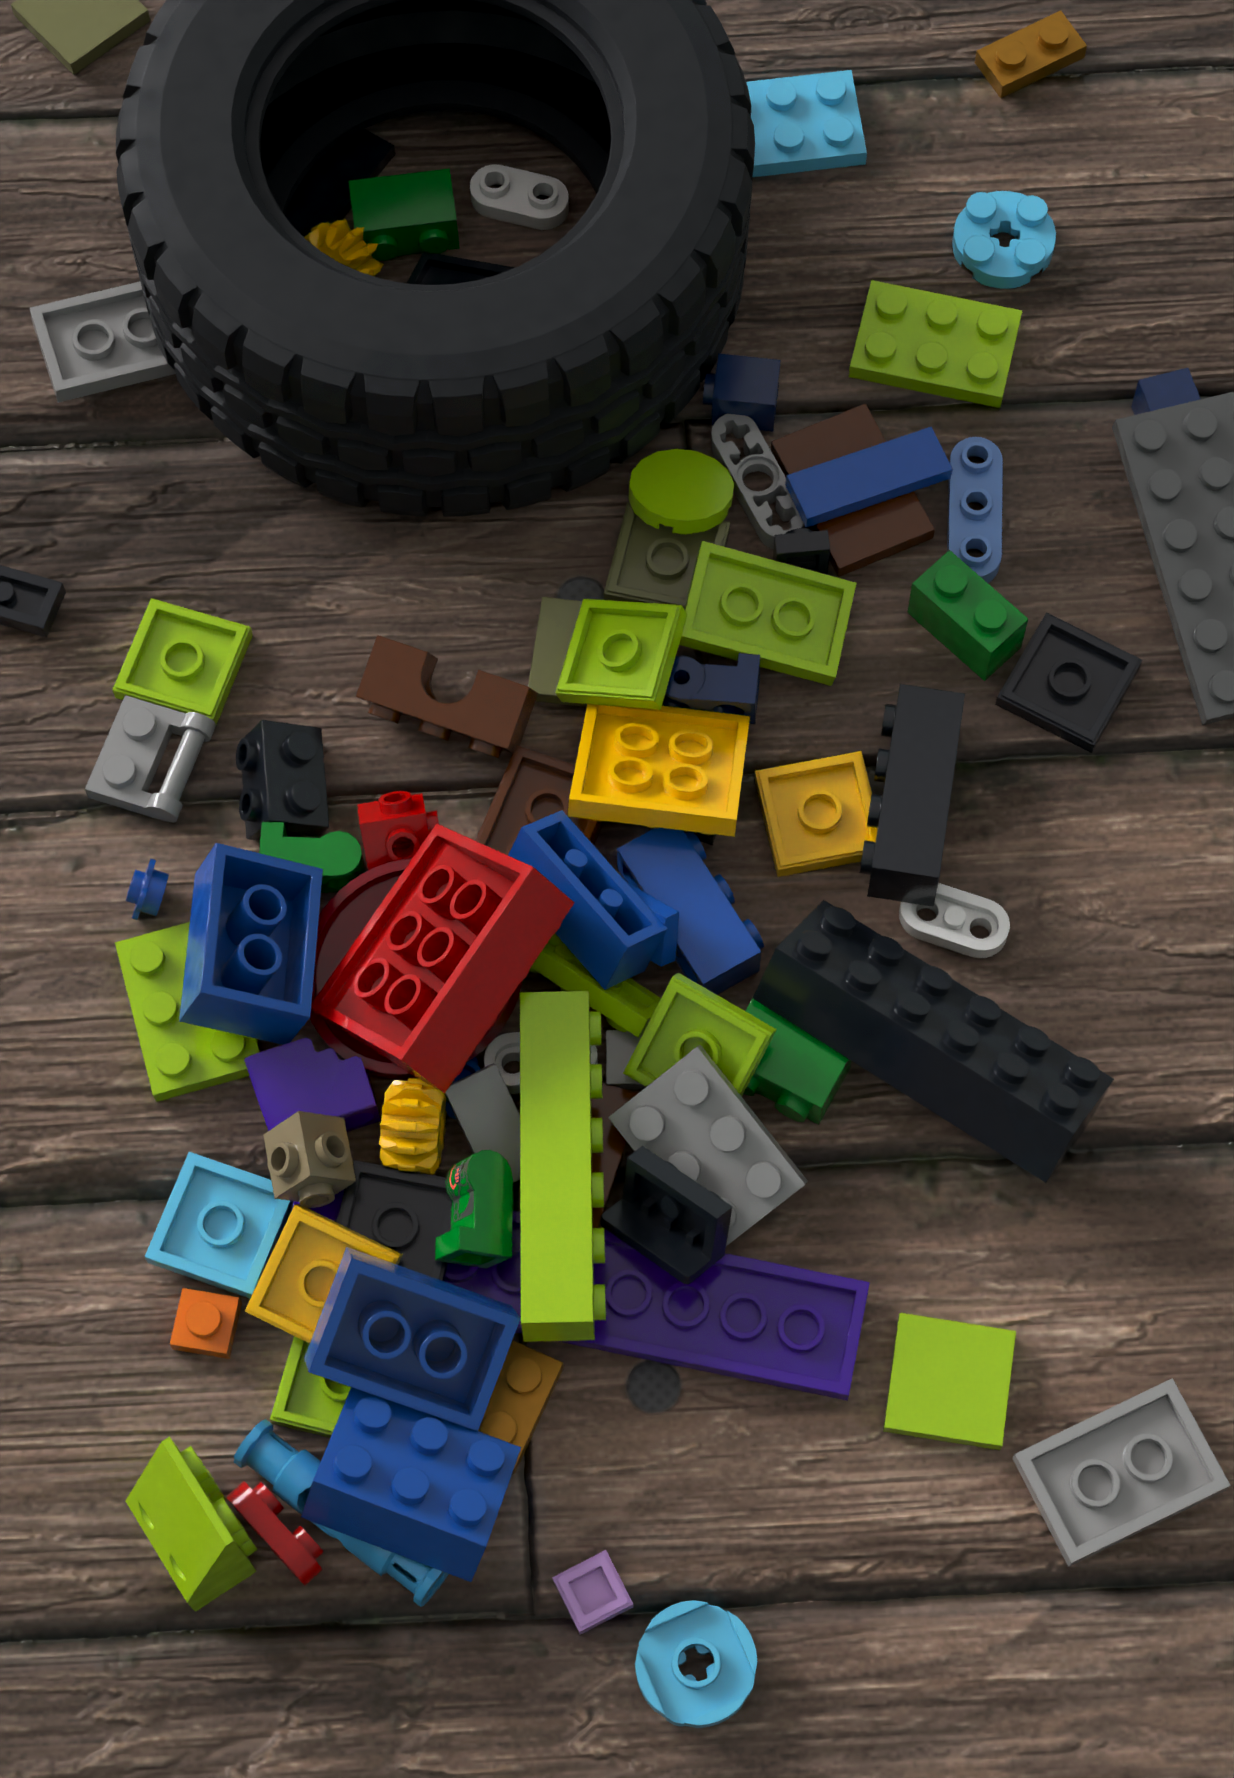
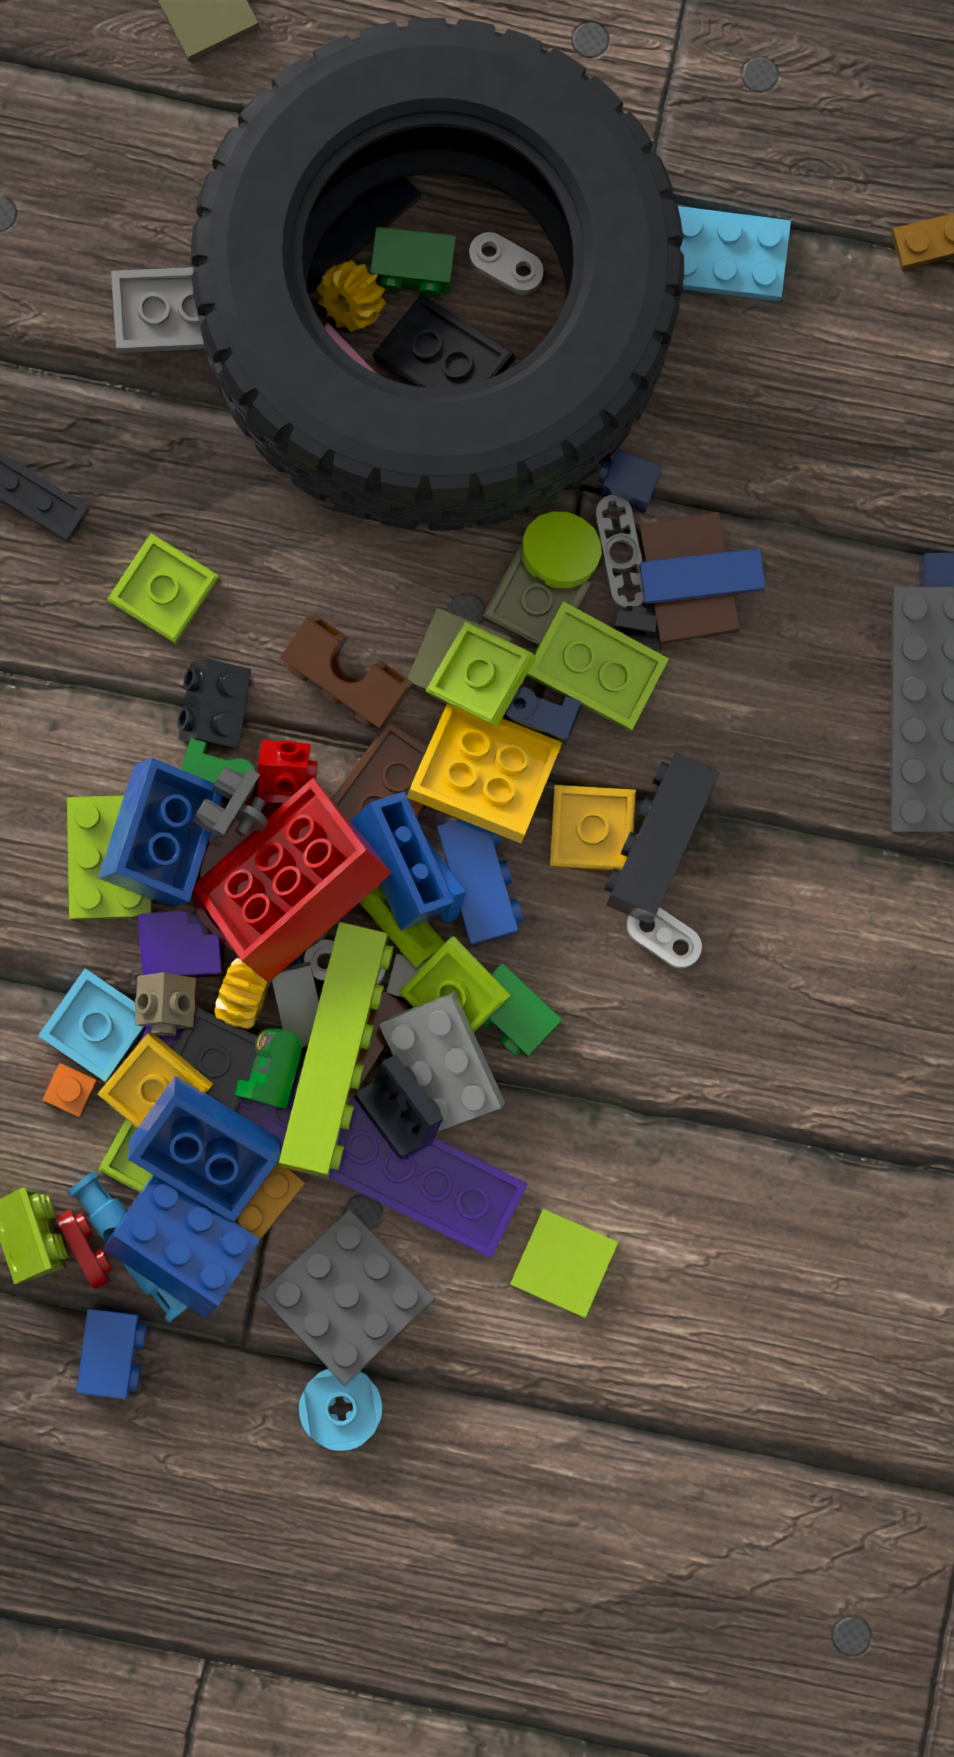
camera: 10 degrees right, 15 degrees up
light grey plate [85,695,216,823] -> none
blue plate [126,858,169,920] -> none
lavender tile [552,1550,633,1635] -> none
black brick [753,900,1114,1183] -> none
lime plate [849,280,1022,408] -> none
green brick [907,550,1028,681] -> none
medium blue plate [947,437,1003,583] -> none
medium azure plate [952,191,1056,289] -> none
black tile [995,612,1143,753] -> none
light grey plate [1012,1378,1231,1567] -> none
none -> blue brick [76,1309,147,1399]
none -> dark grey hips [194,767,268,847]
none -> dark grey plate [259,1209,435,1386]

